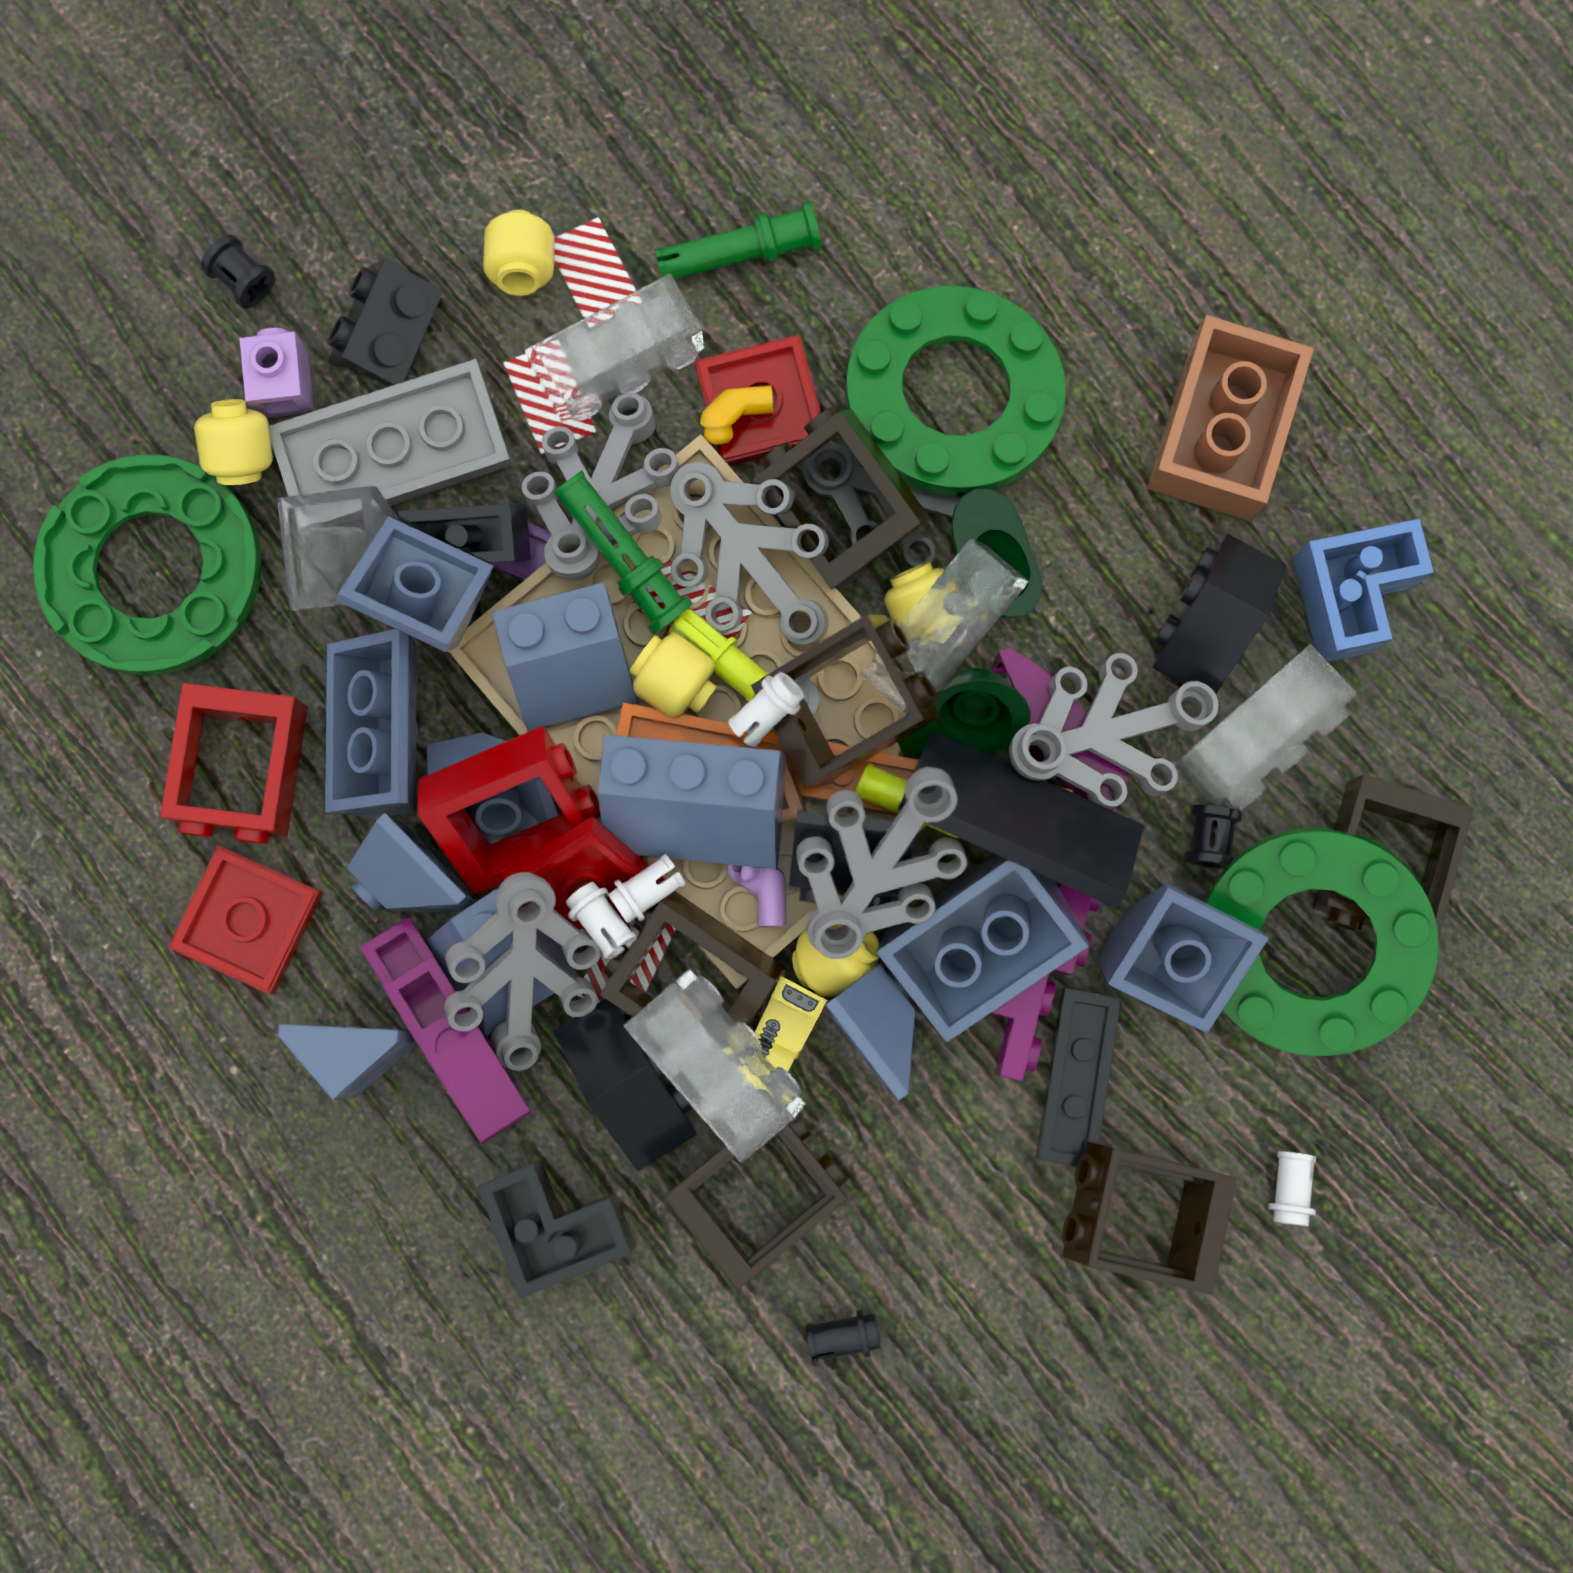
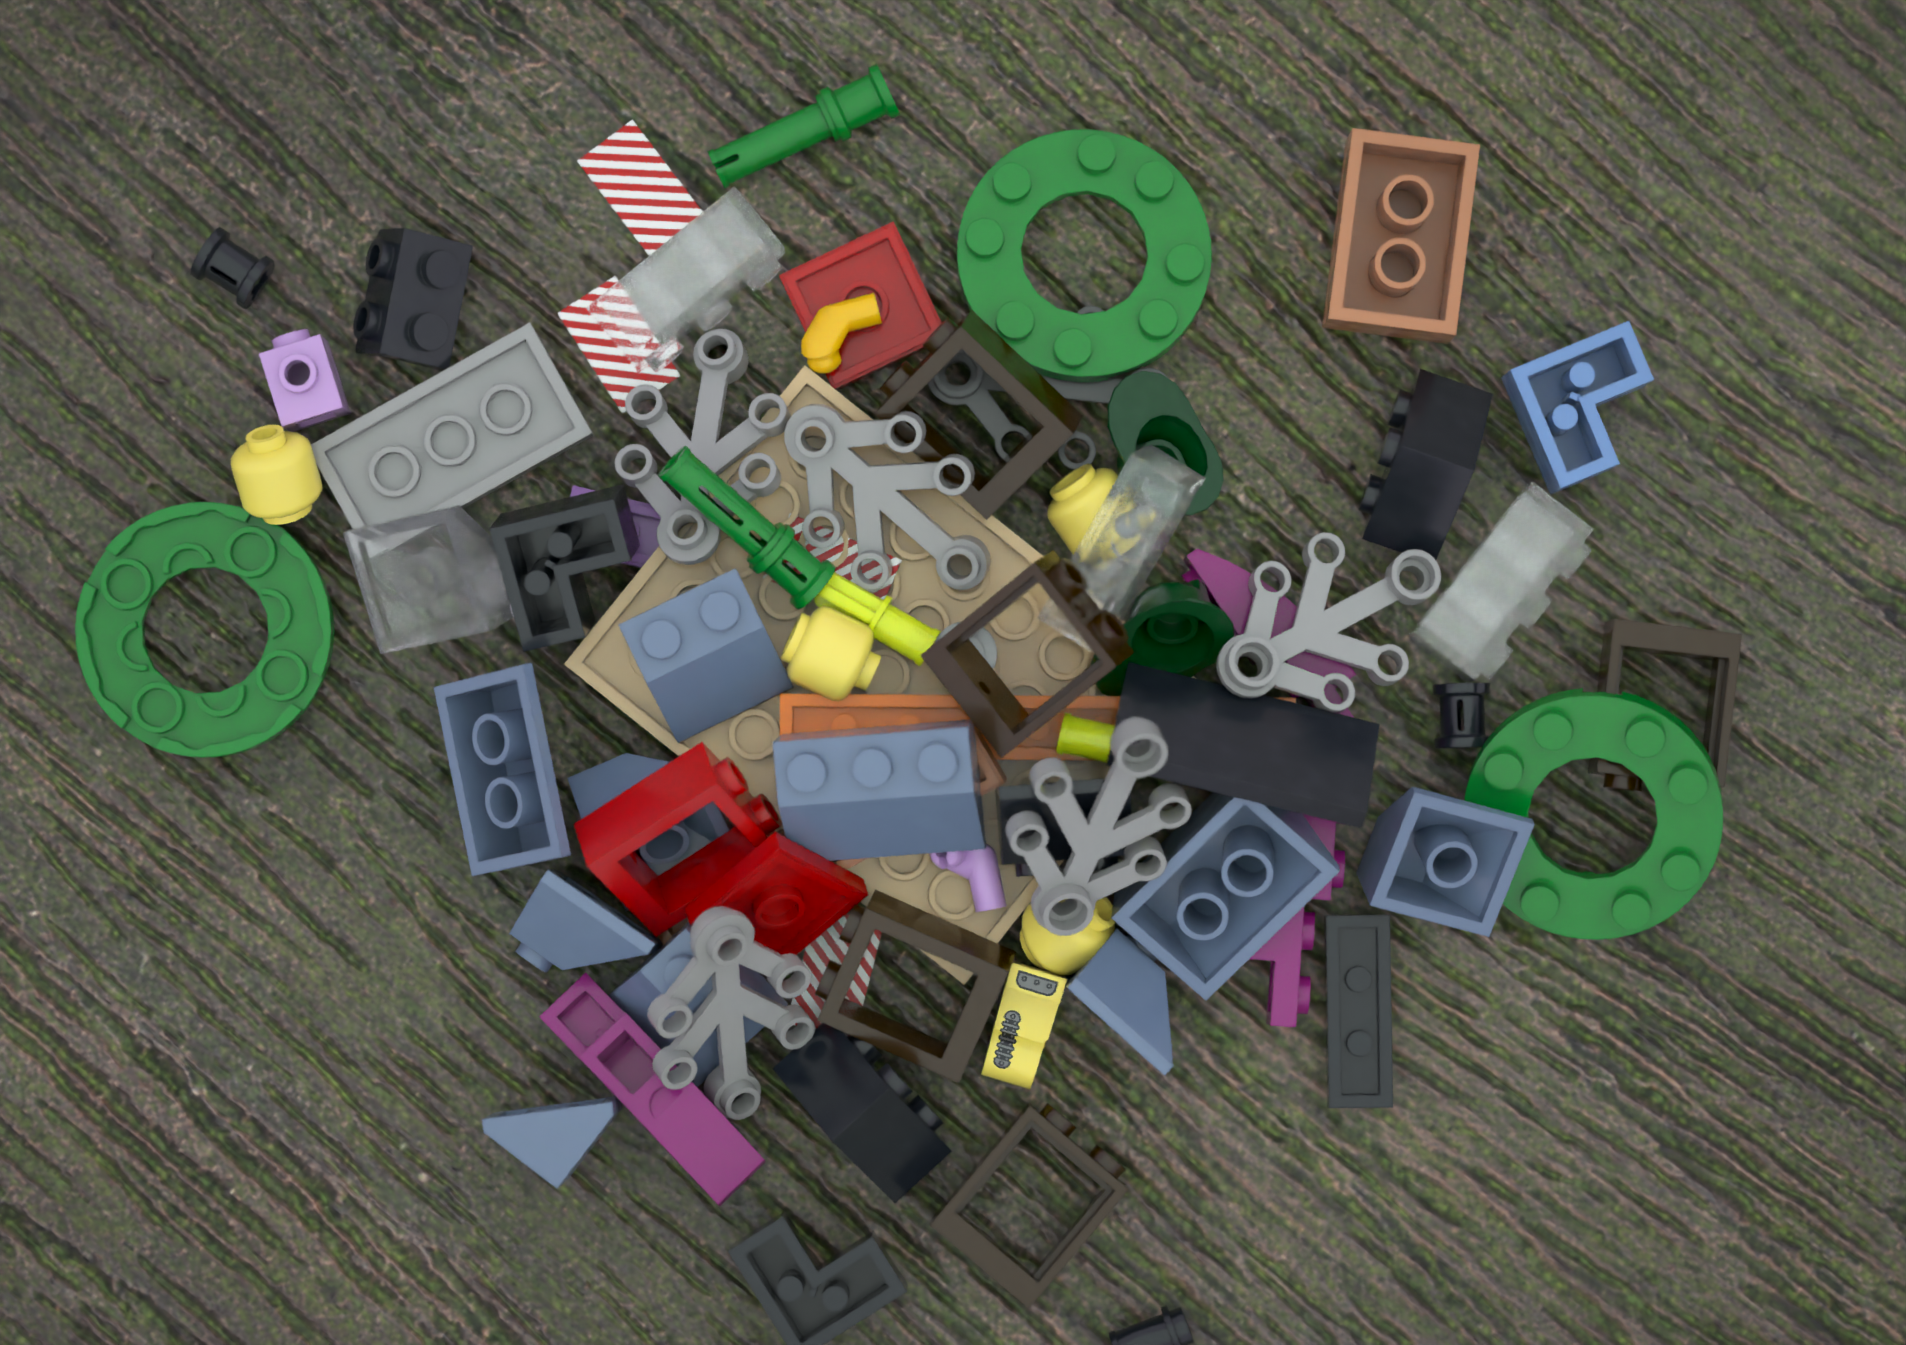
camera: 15 degrees left, 5 degrees up
red window [160,683,308,845] -> none
red tile [168,845,324,995] -> none
sand blue slope [336,516,494,652] -> none
light yellow head [483,210,554,296] -> none
white pin [566,882,637,960] -> none
white pin [608,854,686,923] -> none
clear brick [624,969,805,1163] -> none
white pin [729,672,804,747] -> none
dark brown window [1062,1141,1237,1294] -> none
white pin [1268,1151,1316,1227] -> none

